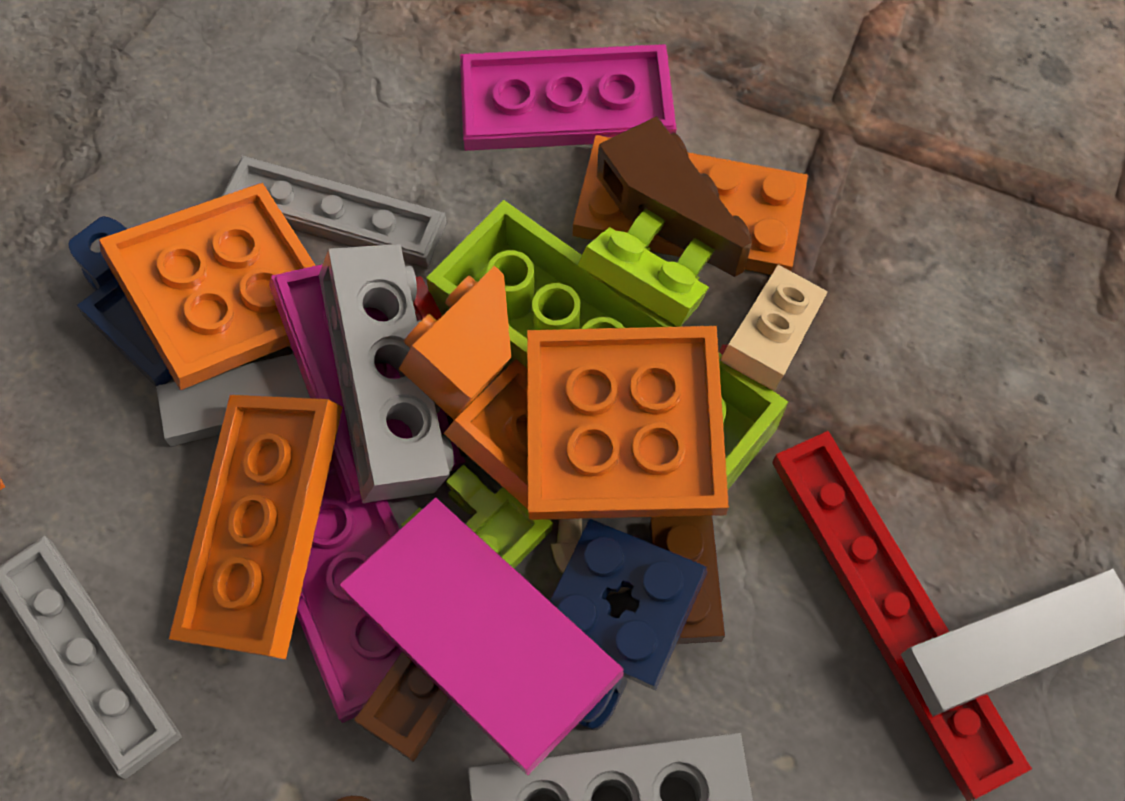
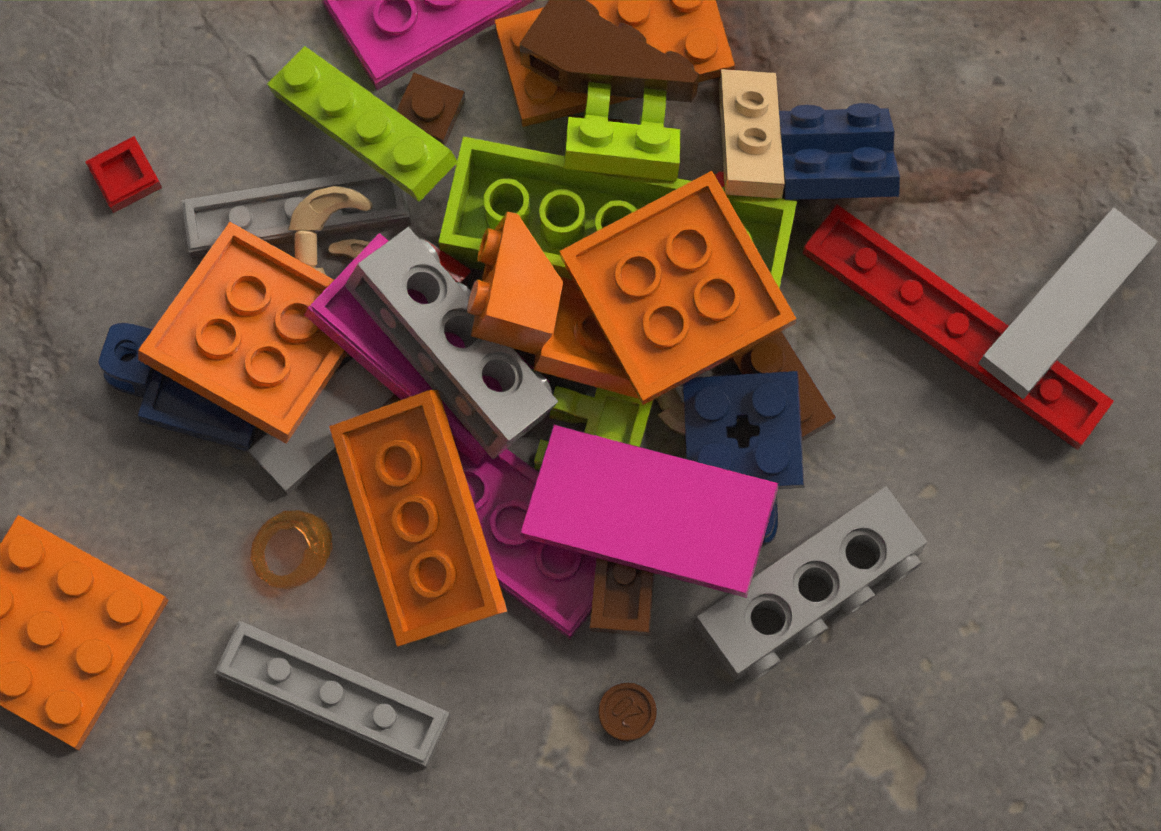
camera: 25 degrees left, 10 degrees up
none -> red tile [85,136,162,213]
none -> clear orange piece [250,510,333,590]
none -> lime plate [267,46,458,202]
none -> tan piece [288,186,373,276]
none -> reddish brown plate [397,72,466,145]
none -> dark blue plate [779,103,900,200]

